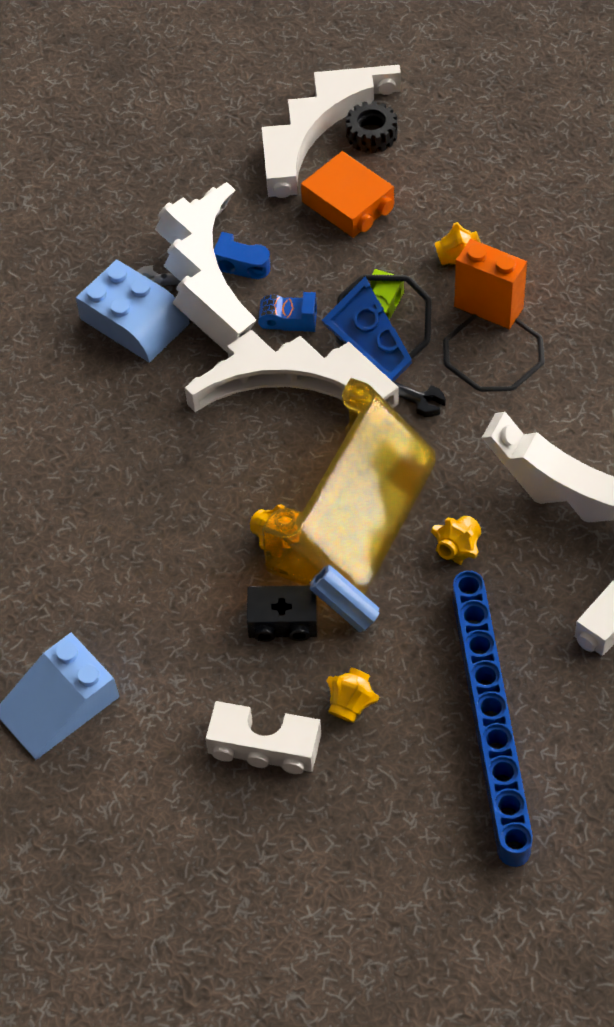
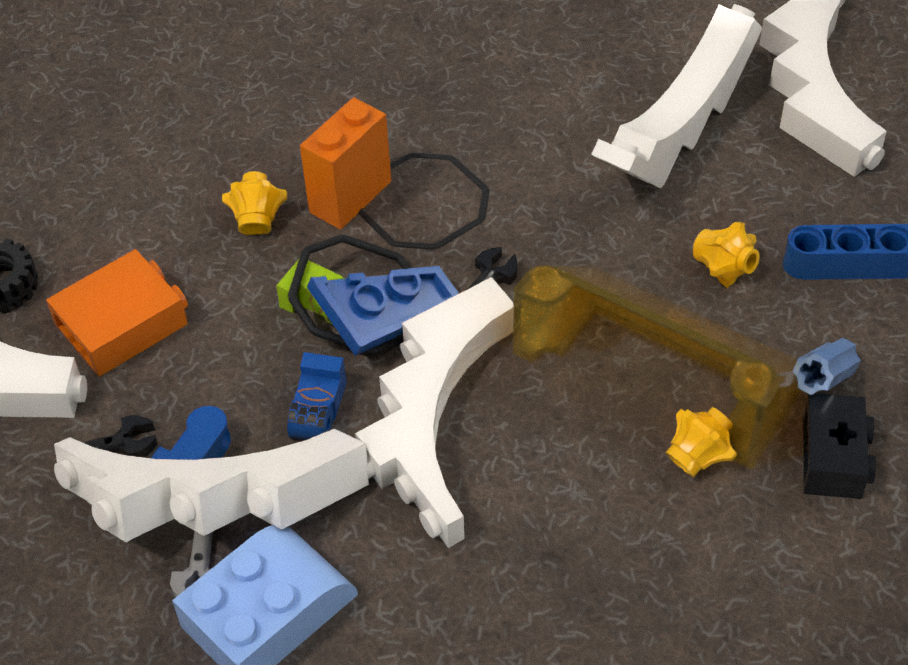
camera: 85 degrees left, 5 degrees down
none -> black bar [82,415,158,458]

